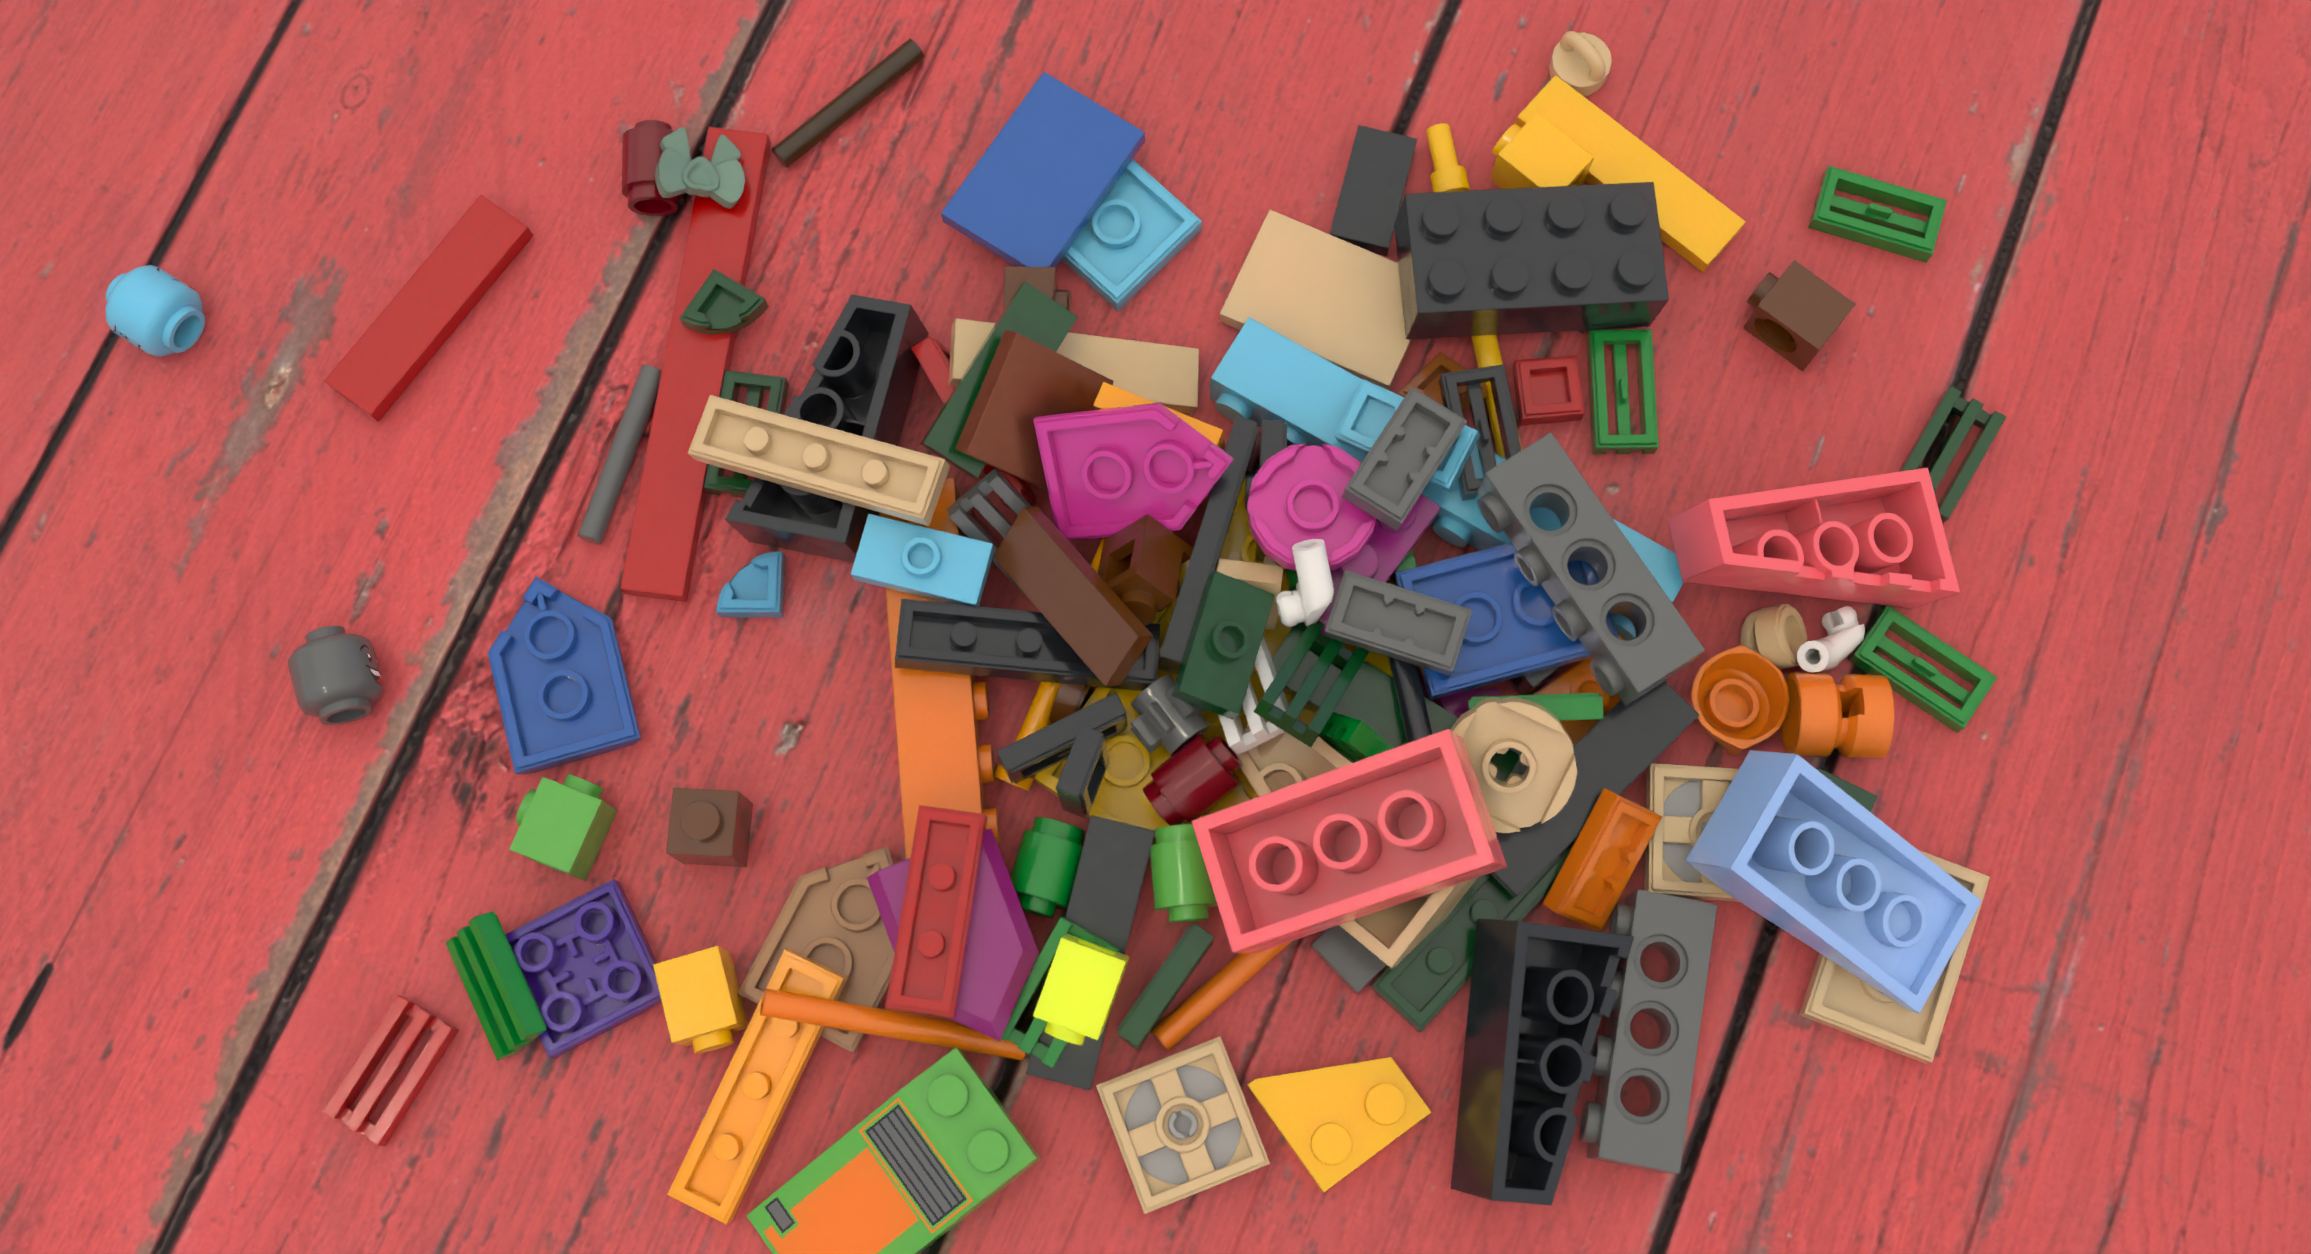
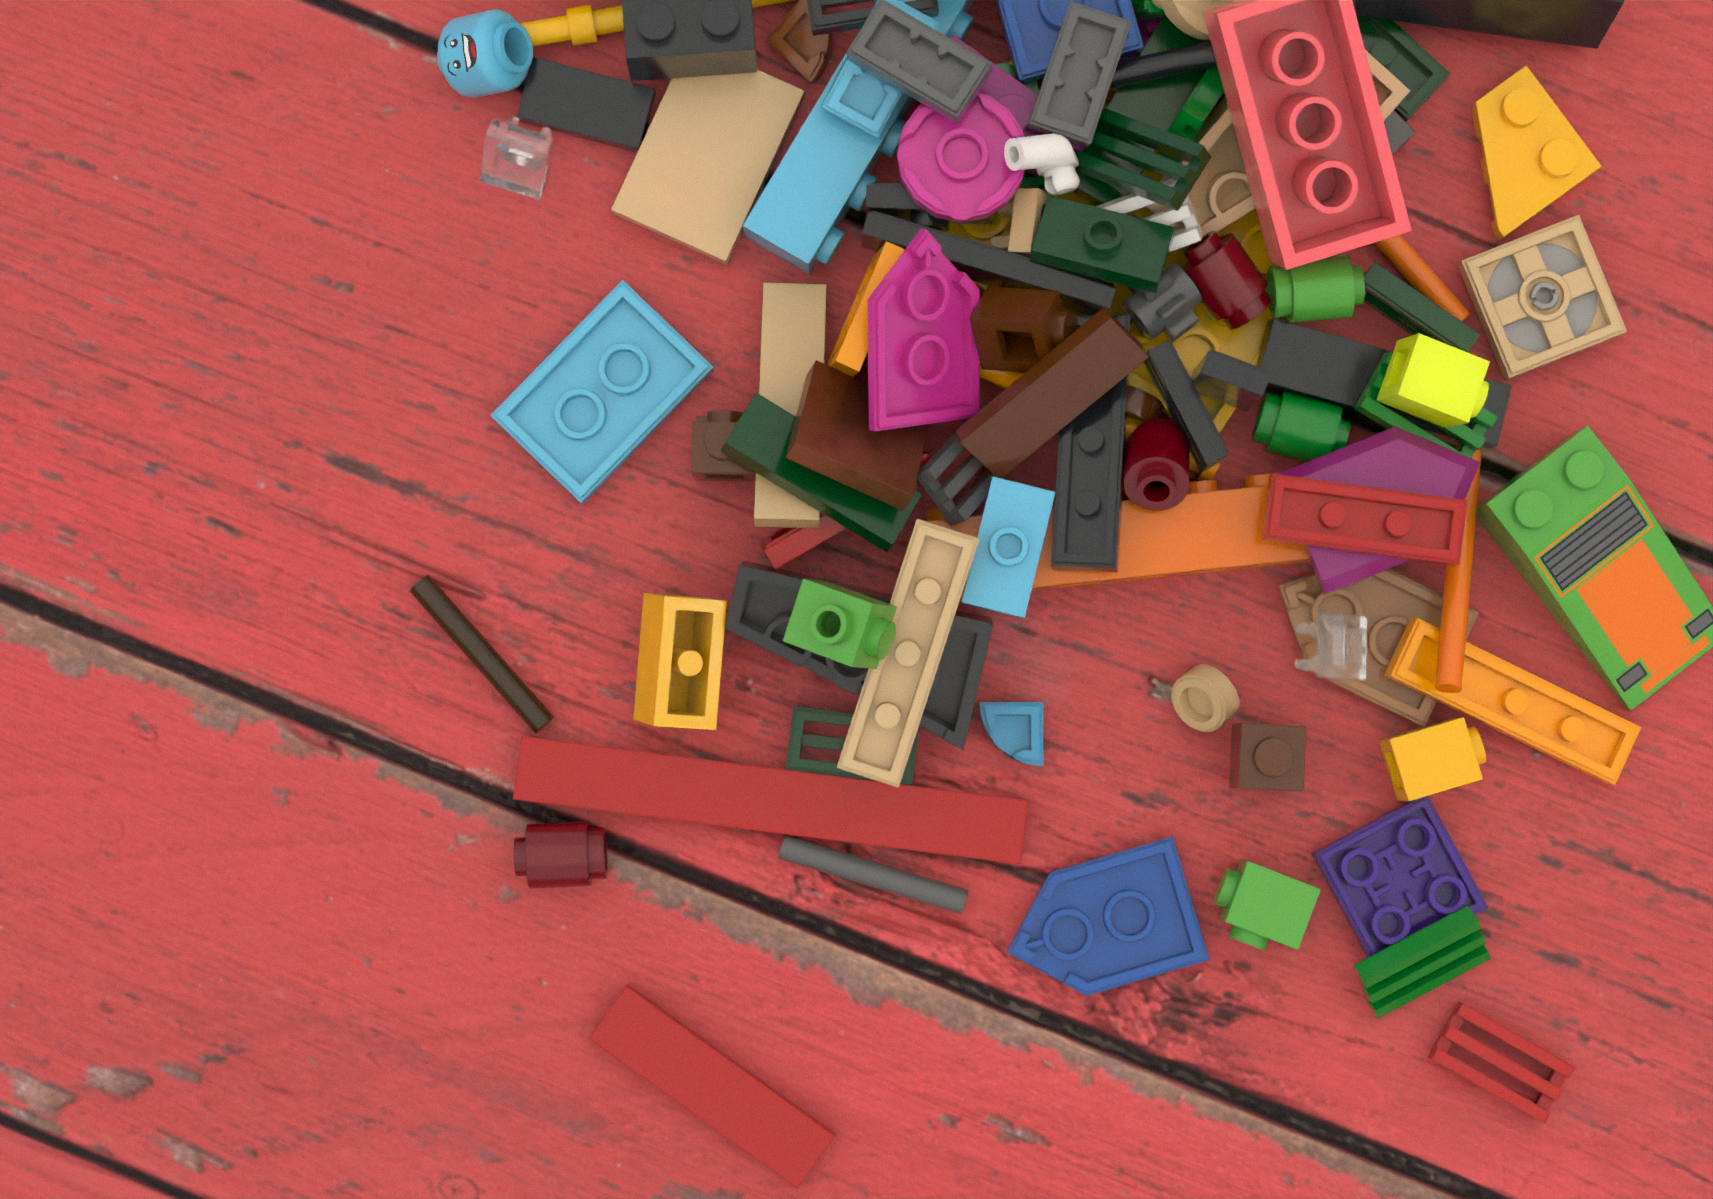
camera: 90 degrees left, 10 degrees up
dark grey head [288,626,384,725] -> none
sand green piece [655,127,745,209] -> none
dark green tile [679,269,769,334] -> none
blue tile [941,72,1145,268] -> none
none -> medium azure head [437,9,533,98]
none -> clear tile [480,117,554,200]
none -> yellow brick [633,593,727,730]
none -> bright green brick [783,578,897,669]
none -> dark red brick [1124,419,1190,511]
none -> tan tile [1171,664,1240,732]
none -> clear tile [1295,613,1367,681]

